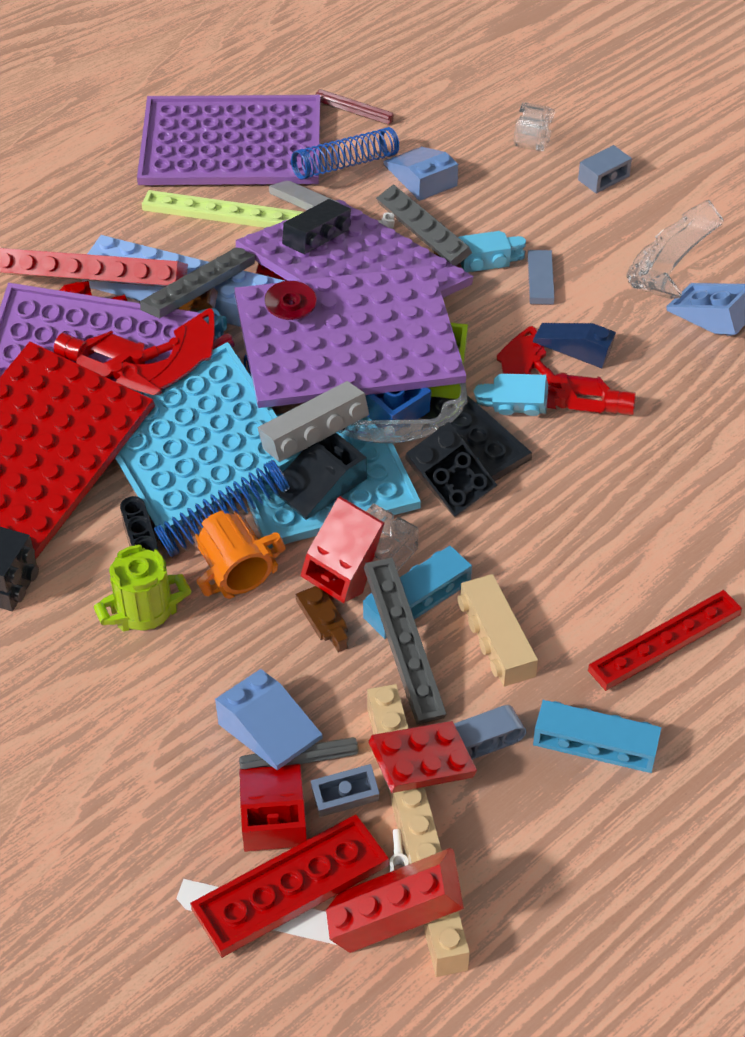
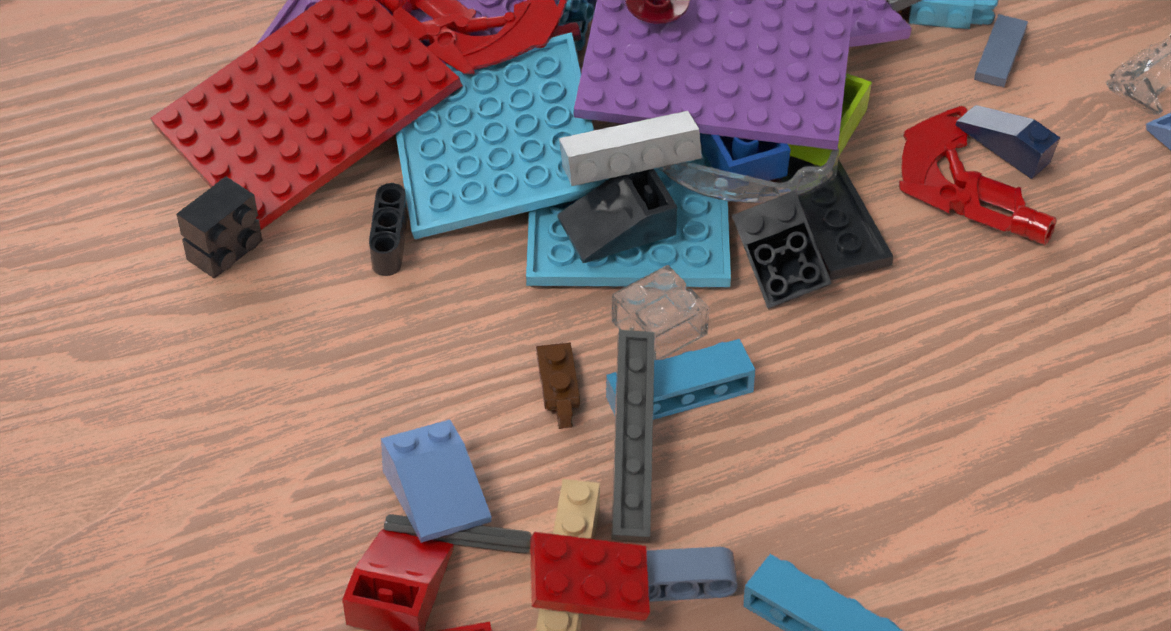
camera: 20 degrees right, 0 degrees up
lime container [94,545,192,632] -> none
blue piece [154,459,289,558] -> none
orange container [195,511,286,599] -> none
slope [300,496,385,603] -> none
sand blue brick [311,764,380,818] -> none
tan brick [458,574,538,687] -> none
medium azure hinge [473,374,548,416] -> none
red plate [588,590,742,691] -> none

